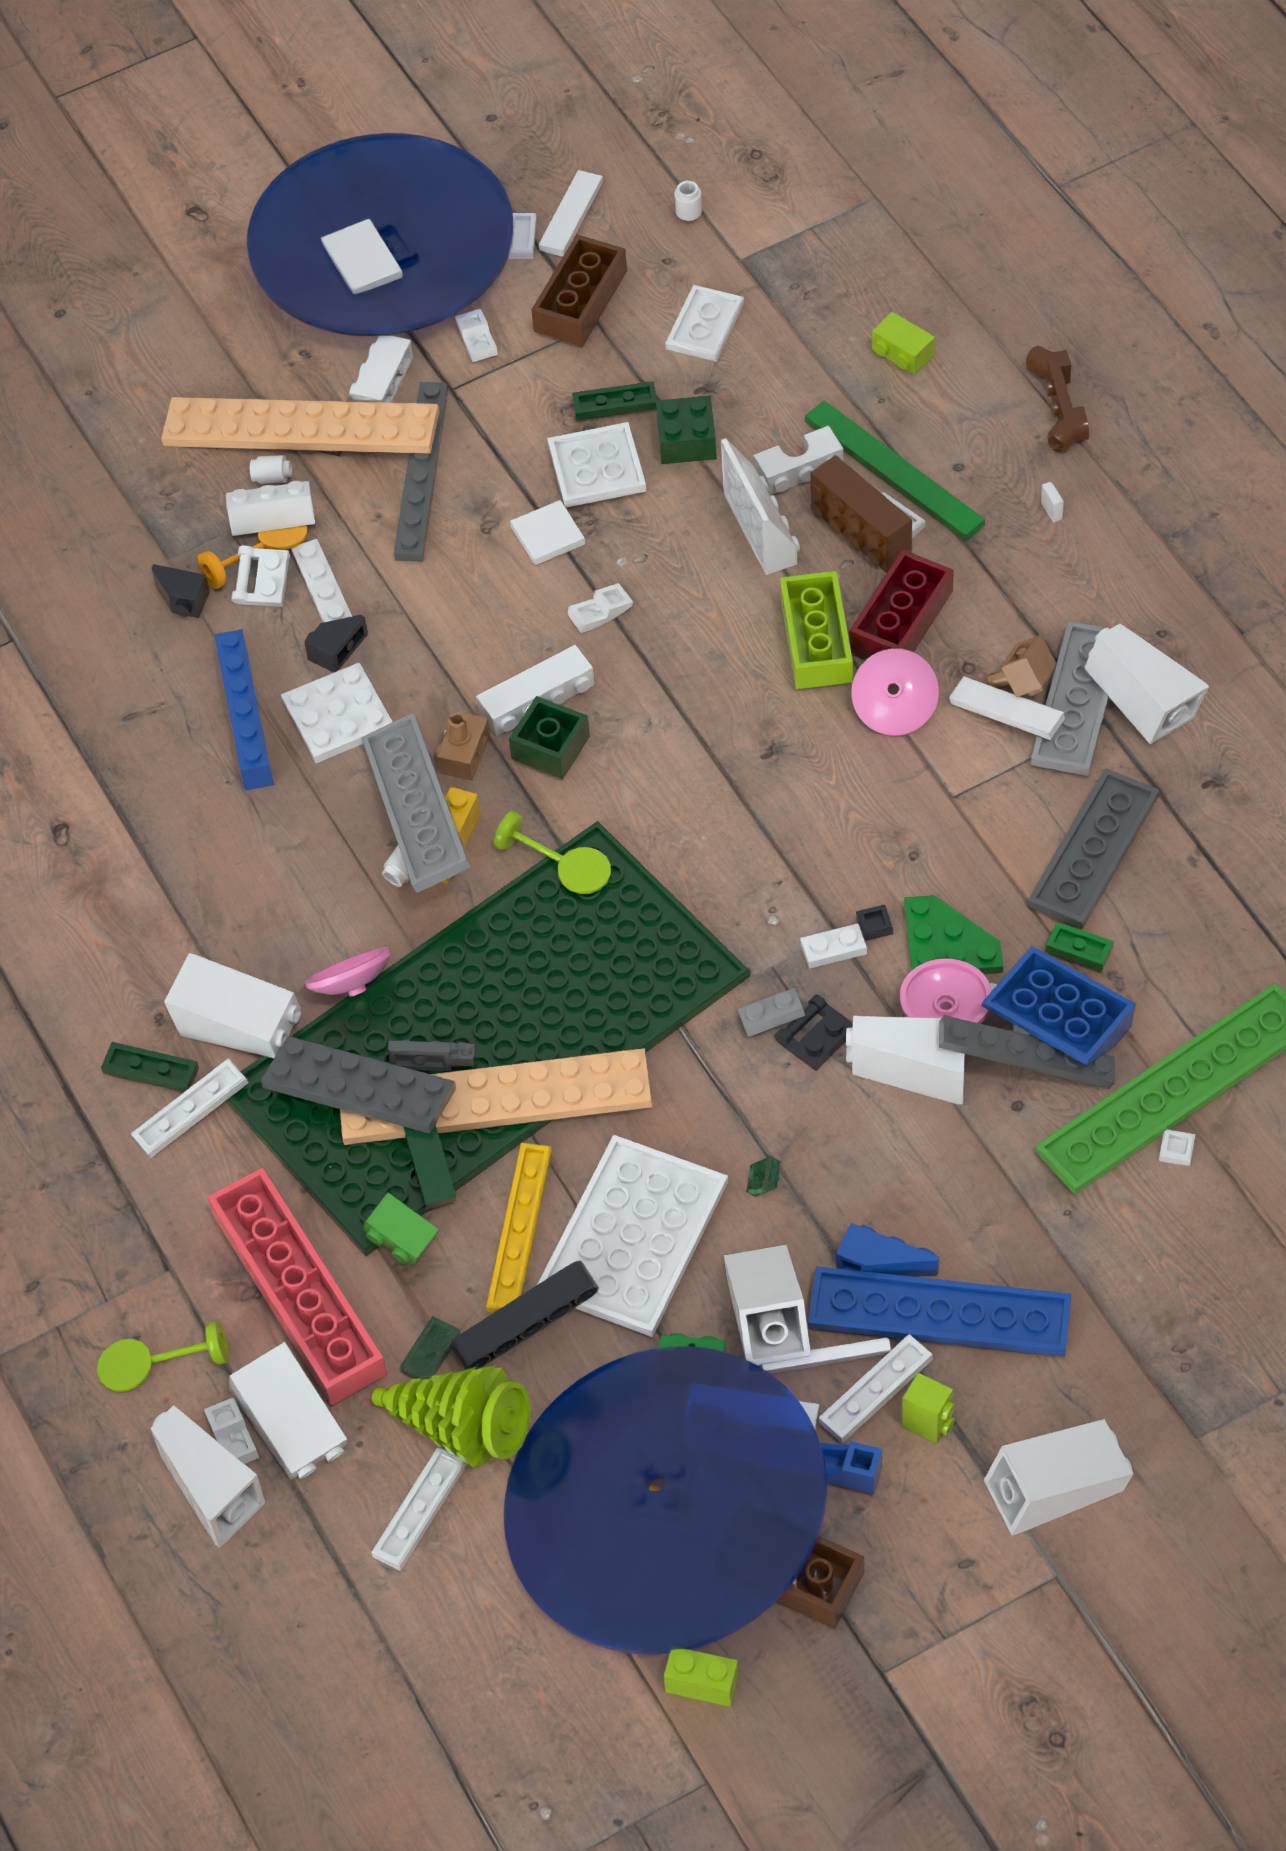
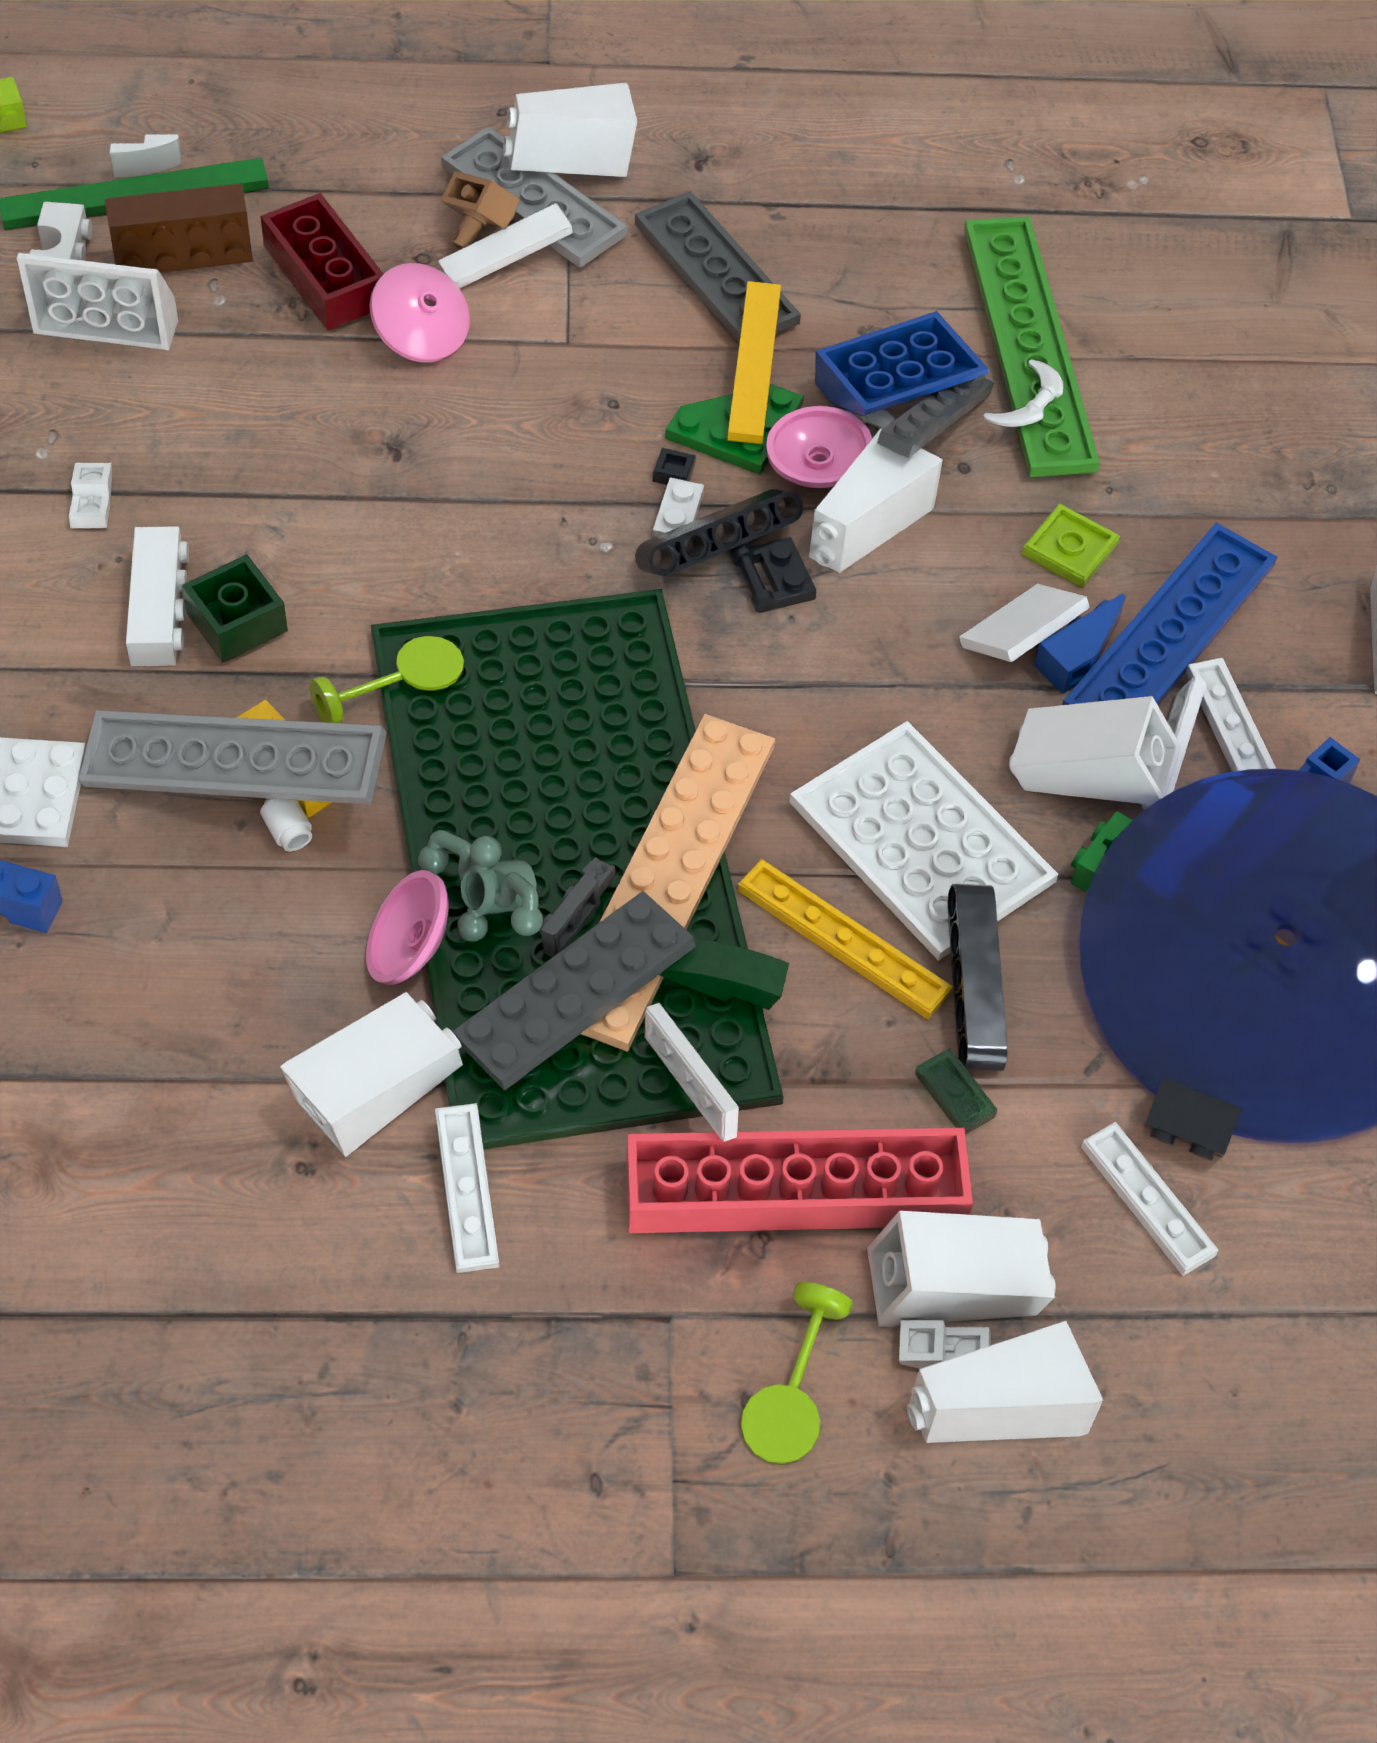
camera: 70 degrees left, 0 degrees up
dark green plate [101,1042,199,1092] -> none
bright green brick [363,1193,439,1266] -> none
lime plant [372,1365,531,1467] -> none
medium nougat brick [434,711,490,781] -> none
light grey plate [738,988,805,1037] -> none
clear green plate [746,1156,781,1197] -> none
lime brick [780,571,853,689] -> none
lime brick [902,1373,956,1444] -> none
reddish brown plate [1026,345,1089,453] -> none
white tile [1041,482,1064,523] -> none
green plate [1045,922,1114,971] -> none
white tile [1159,1130,1195,1166] -> none
none -> white slope [110,134,182,178]
none -> sand green wheel [418,830,543,942]
none -> black beam [635,489,804,576]
none -> white tile [645,1003,739,1142]
none -> yellow tile [727,281,781,444]
none -> white tile [959,584,1090,662]
none -> white piece [983,360,1063,427]
none -> lime tile [1021,503,1120,588]
none -> black brick [1144,1077,1242,1161]

